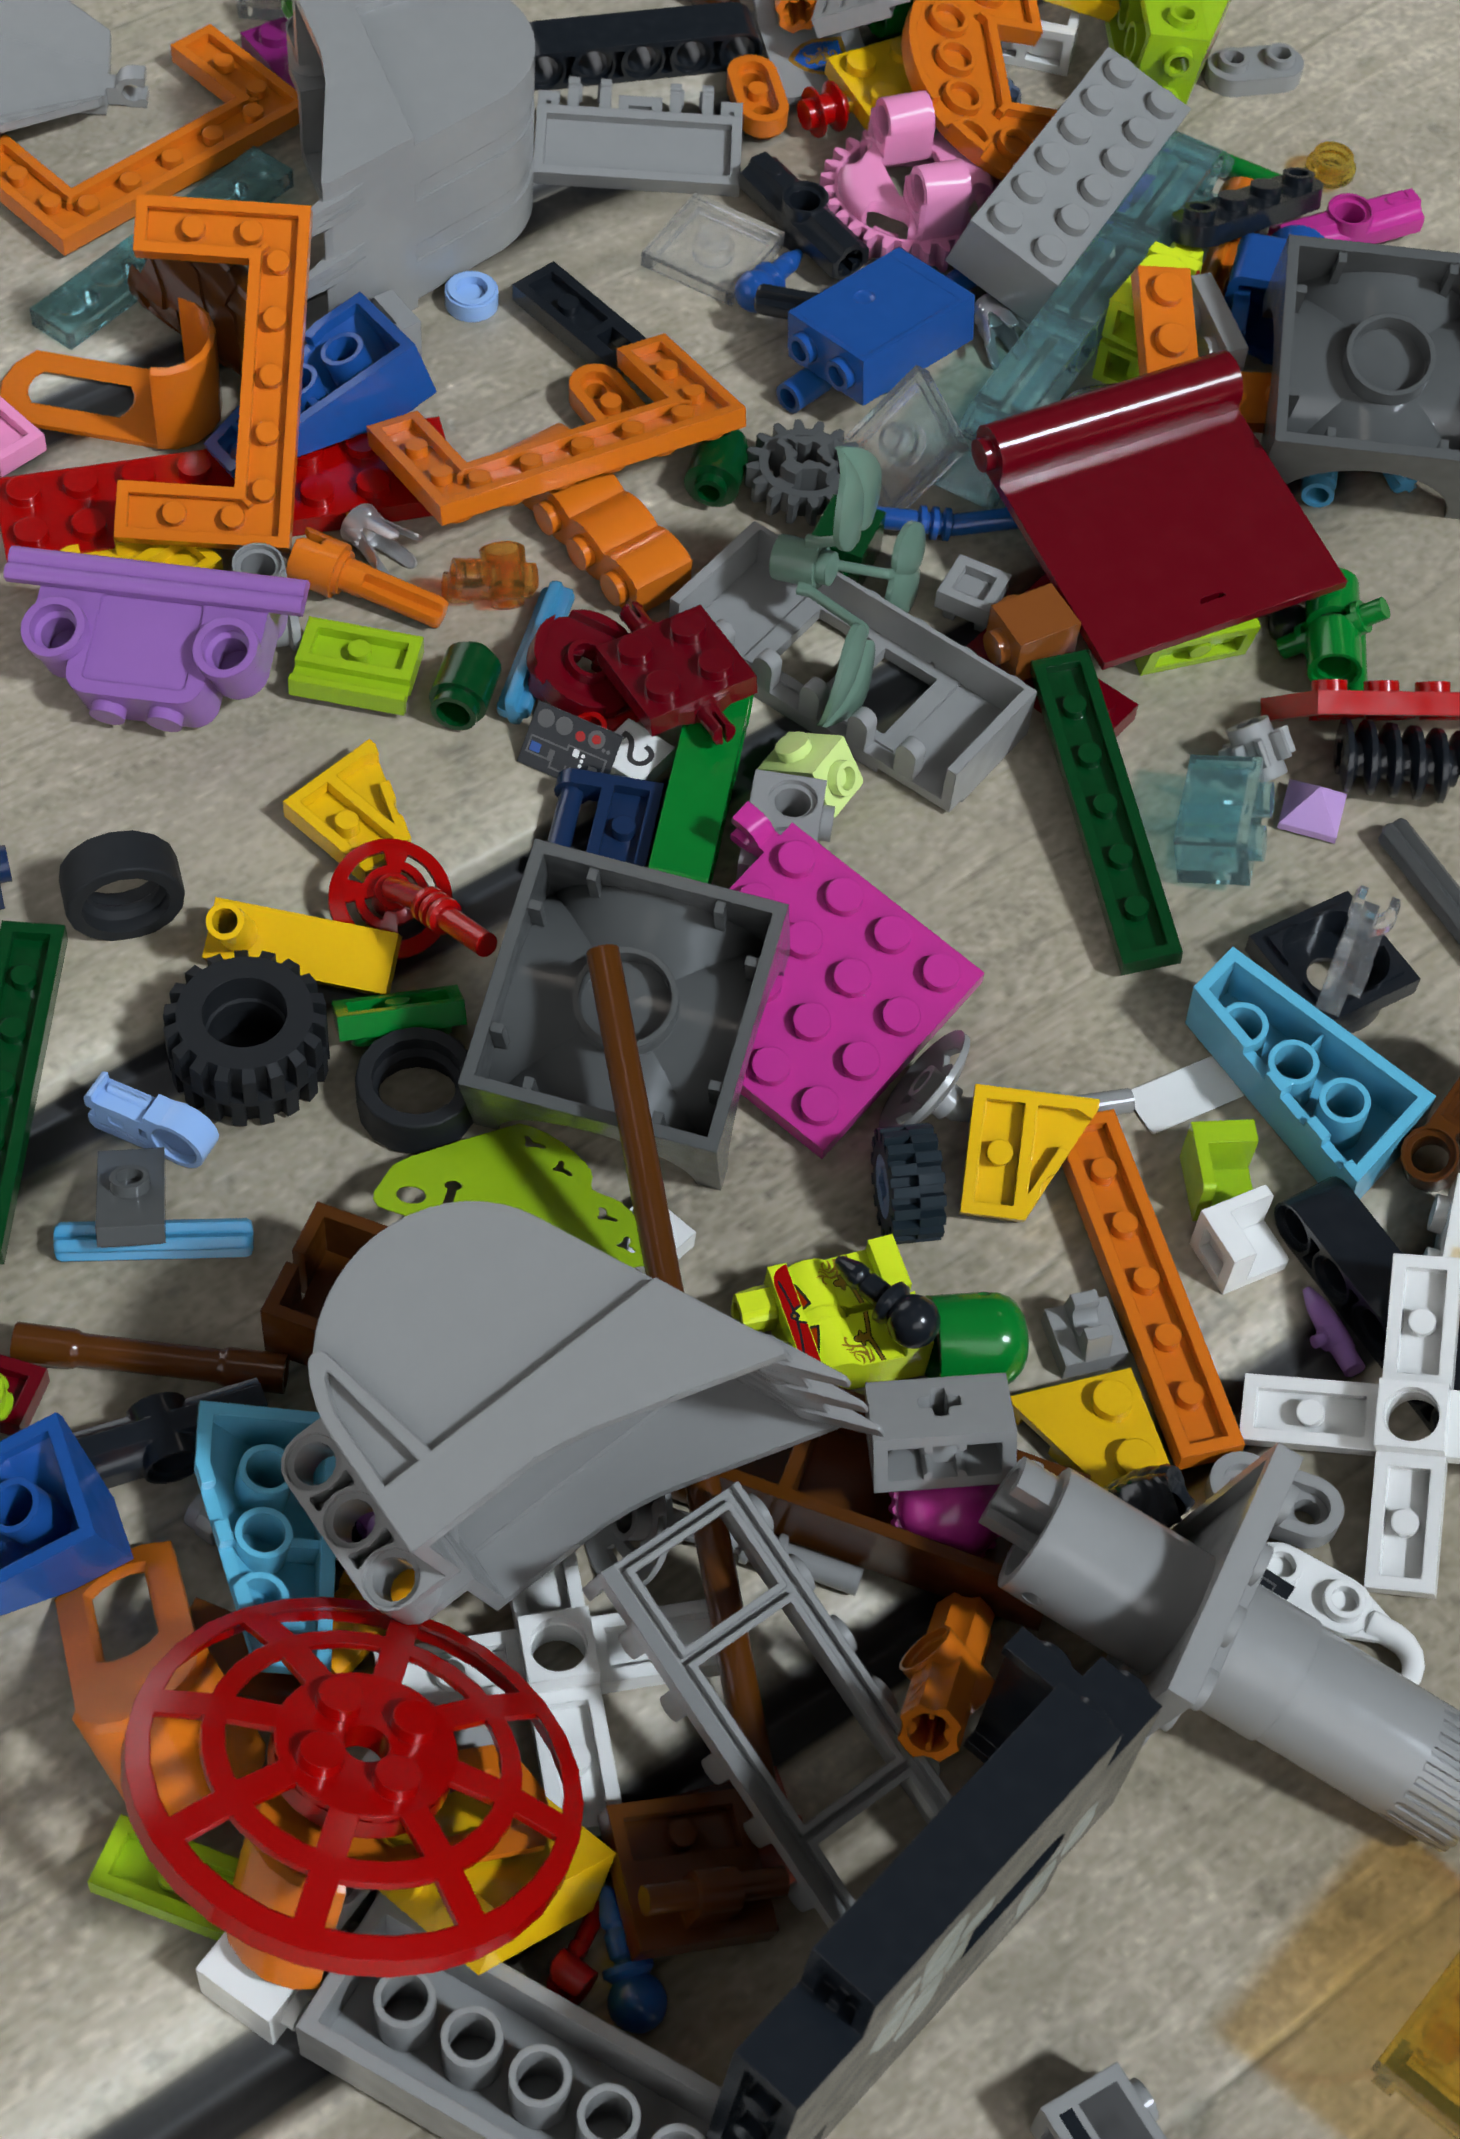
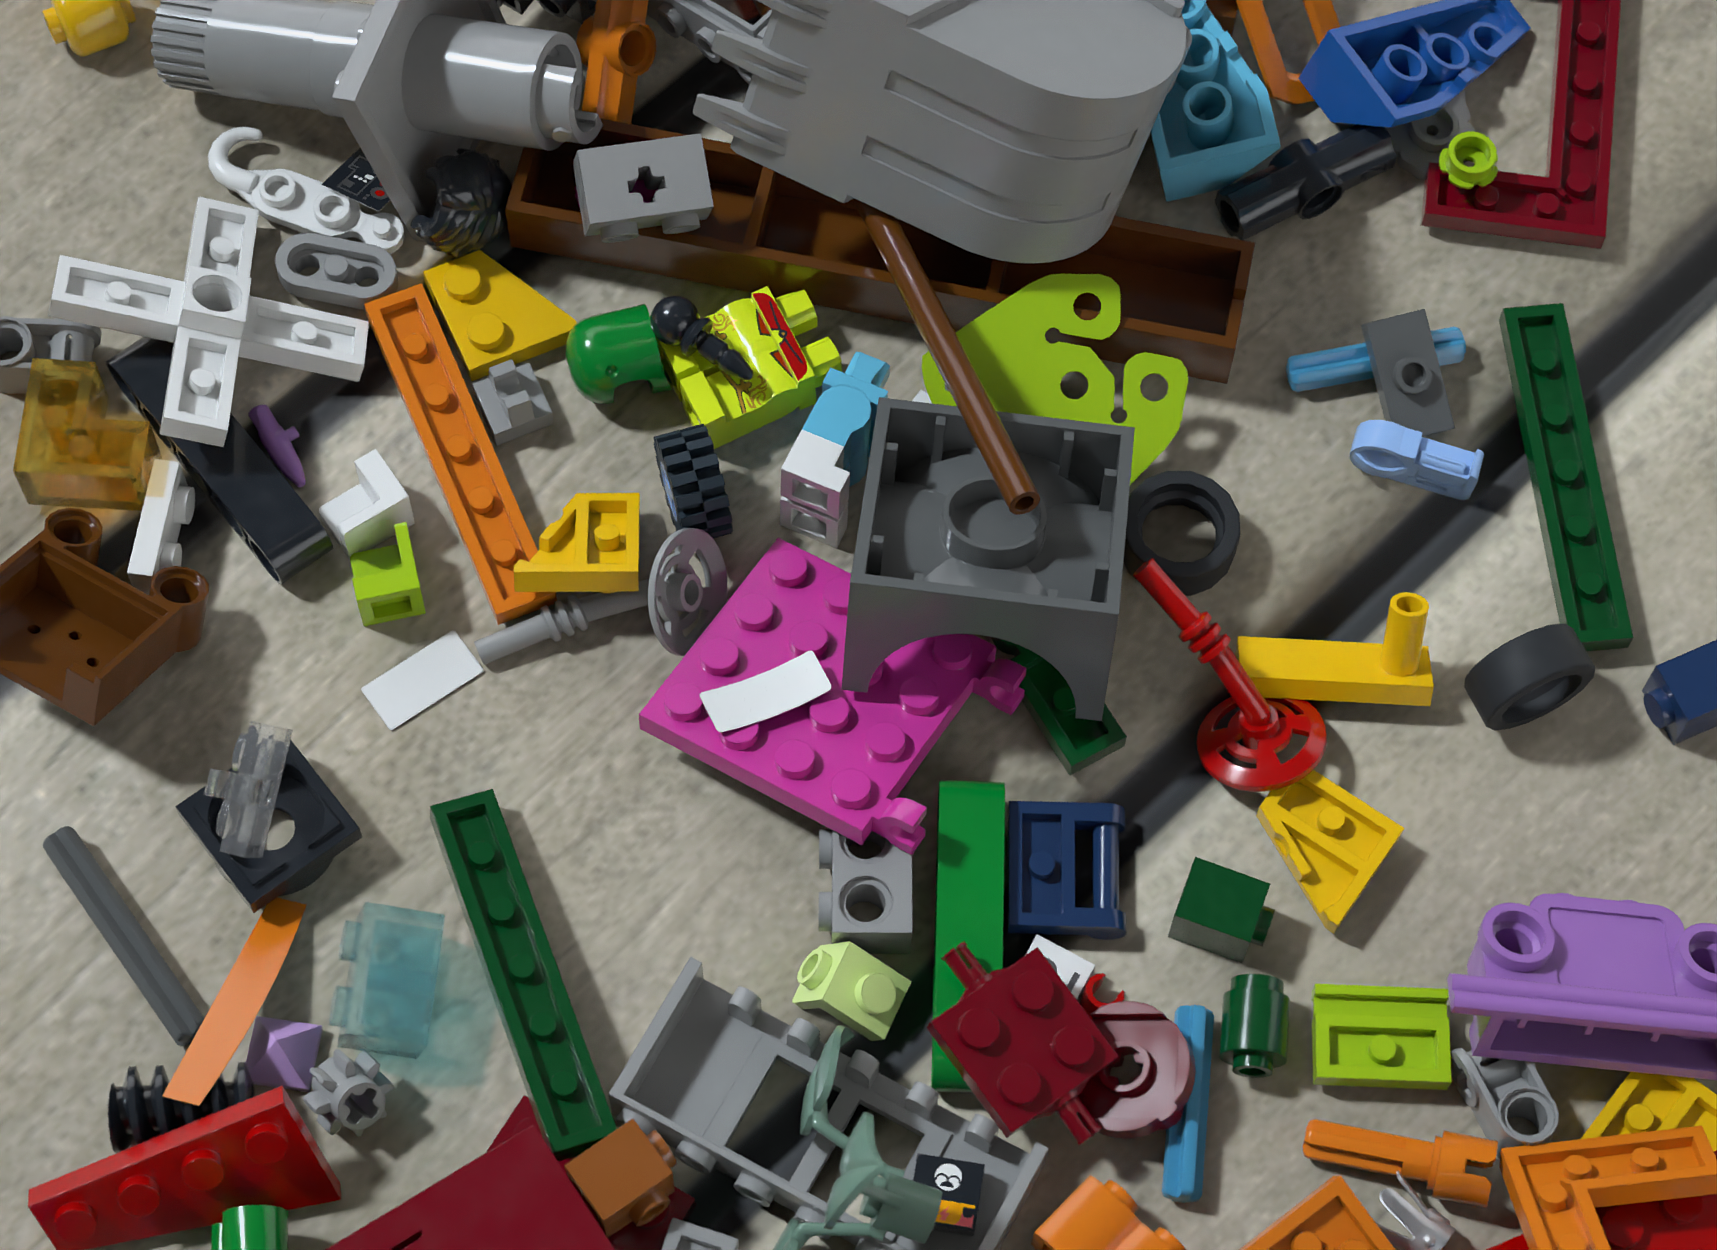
camera: 175 degrees right, 10 degrees up
reddish brown piece [10,1322,290,1394] -> none
black tyre [163,950,330,1126] -> none
green plate [332,984,467,1047] -> none
clear orange plate [441,541,539,610] -> none
black sticker [517,700,624,778] -> none
medium azure wedge [1185,946,1436,1199] -> none
none -> orange sticker [163,898,307,1106]
none -> white sticker [699,651,832,732]
none -> hips [780,352,890,548]
none -> black tile [913,1153,985,1236]
none -> dark green brick [1168,857,1275,963]

